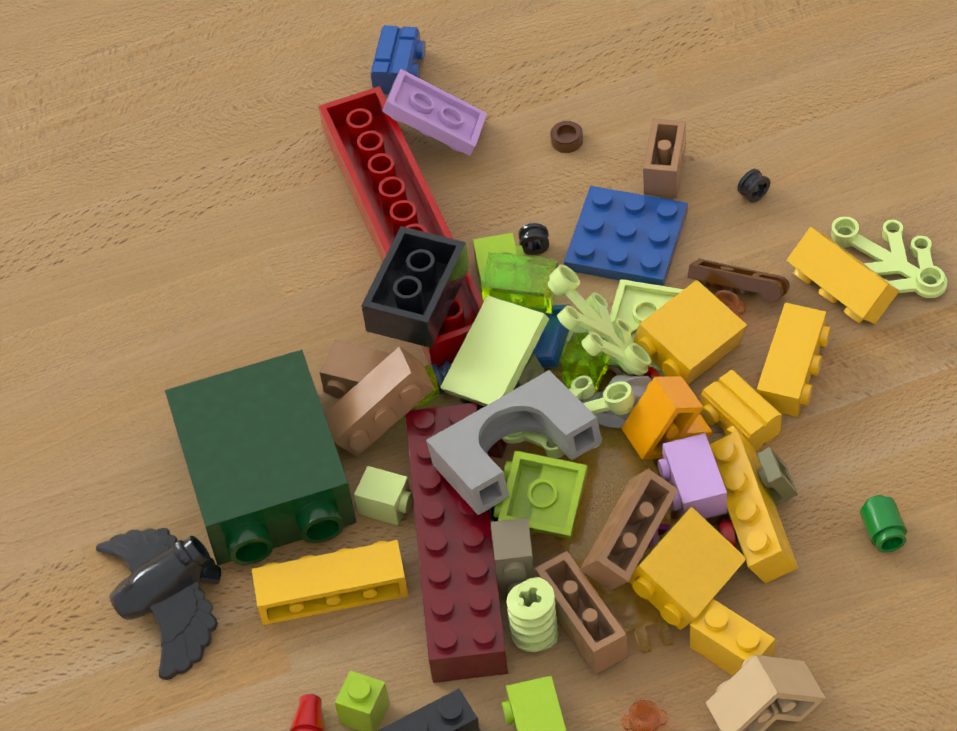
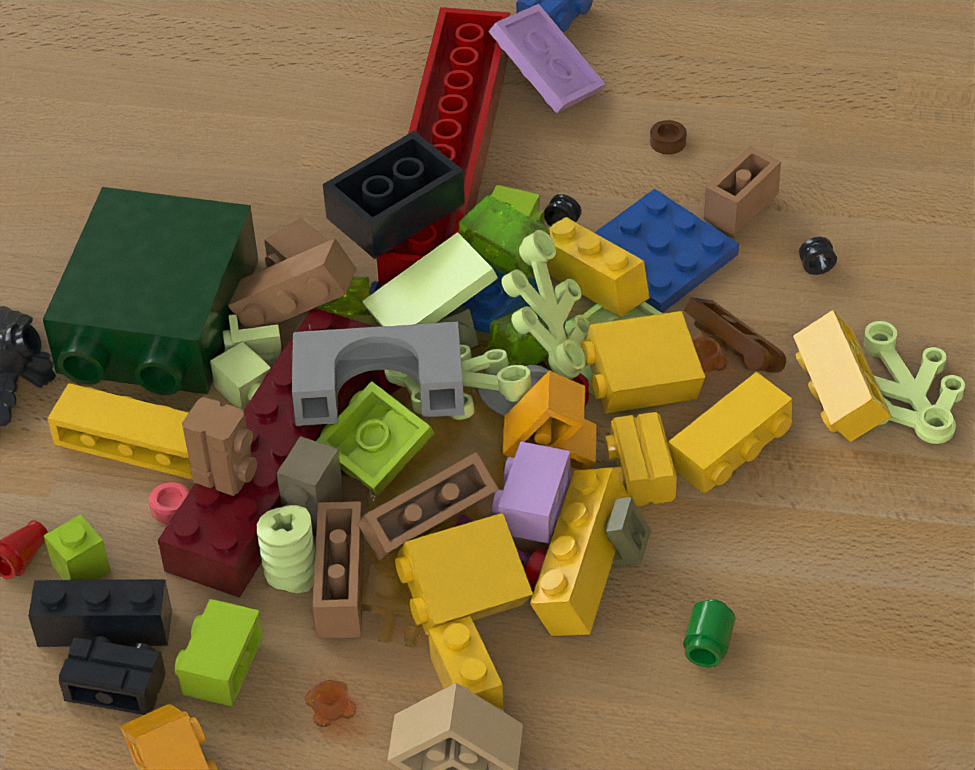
camera: 25 degrees right, 5 degrees down
none -> coral tile [149,482,189,524]
none -> medium nougat brick [182,397,257,496]
none -> yellowish green bracket [223,314,282,365]
none -> yellow brick [544,217,650,317]

